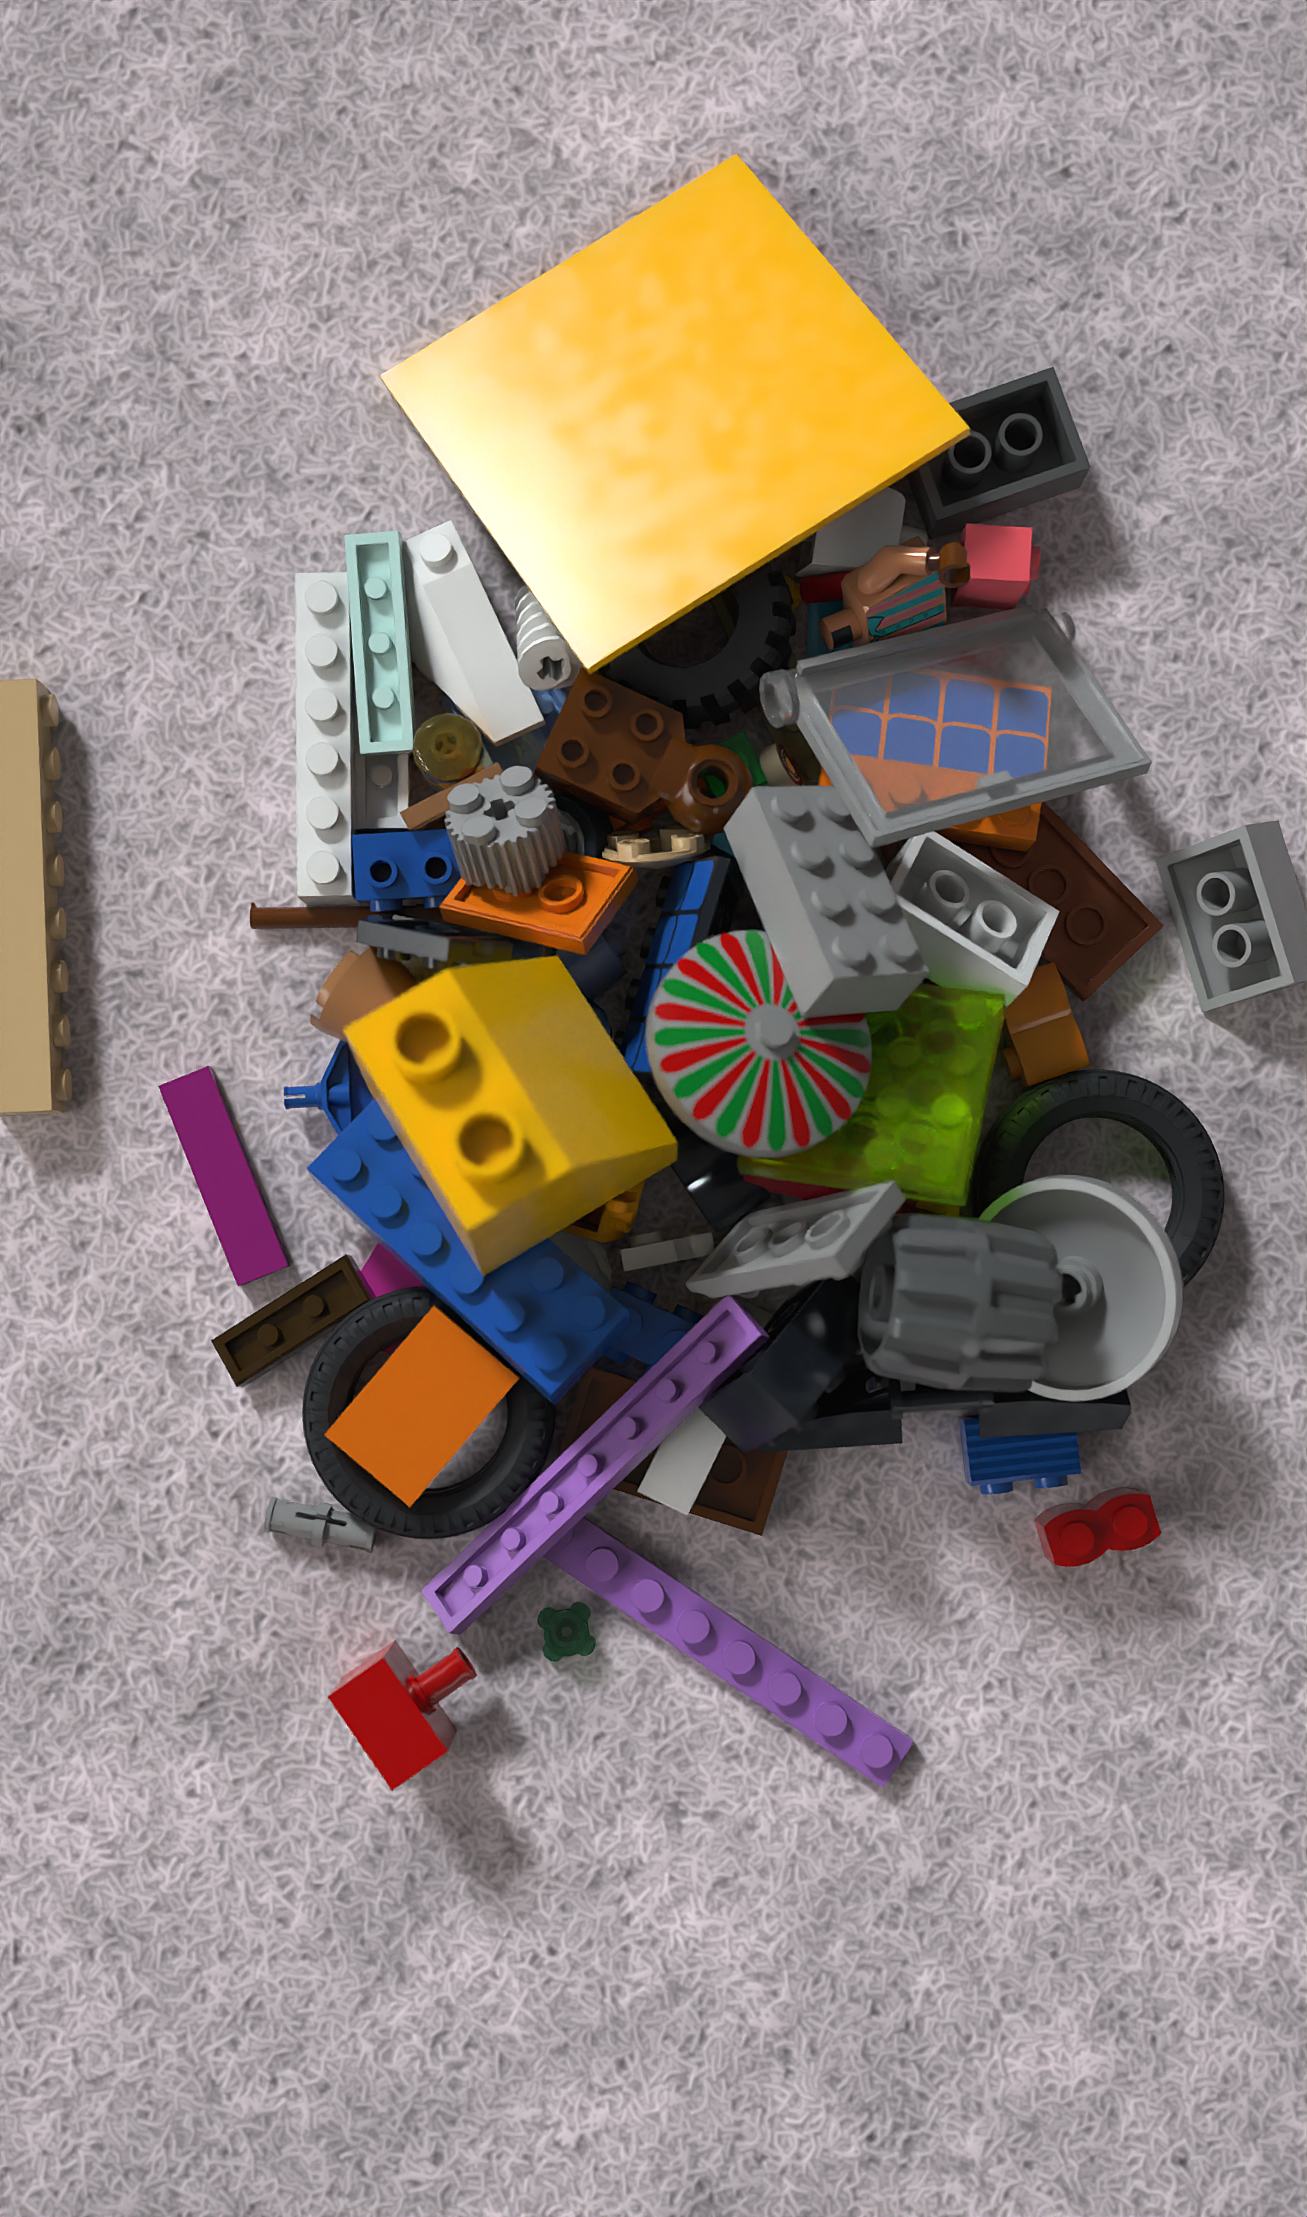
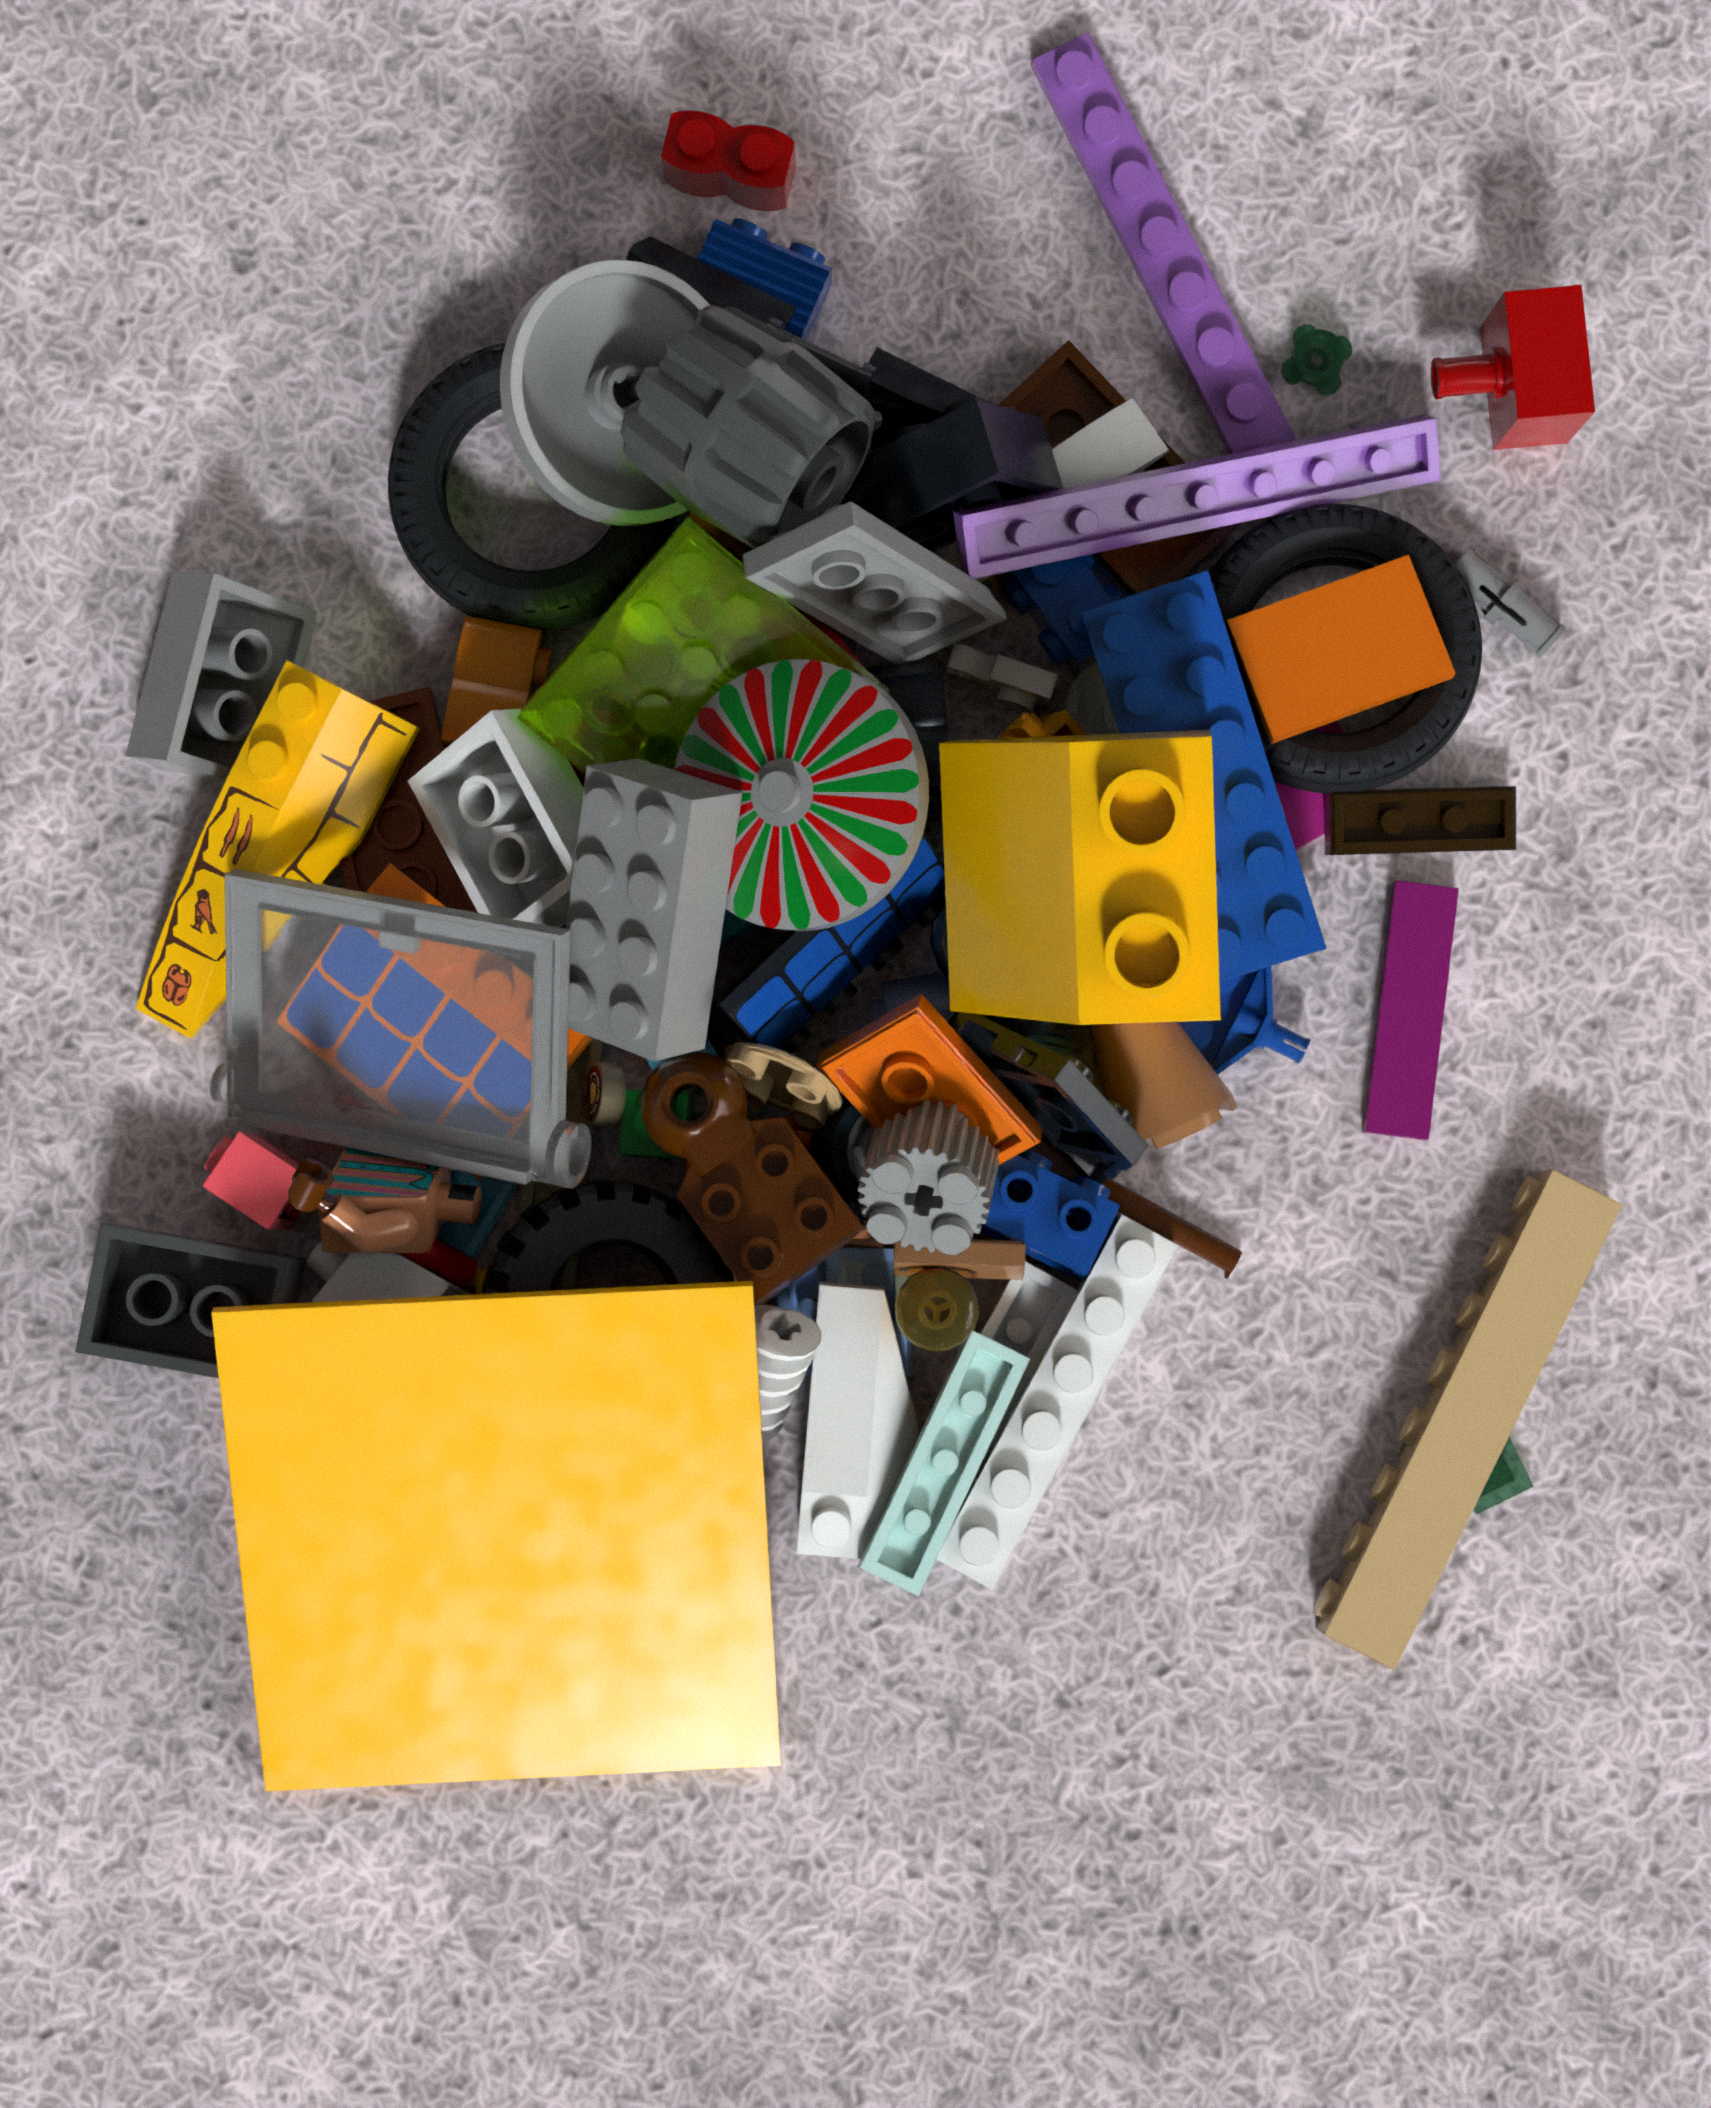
camera: 155 degrees left, 0 degrees up
none -> yellow wedge [135,660,420,1038]

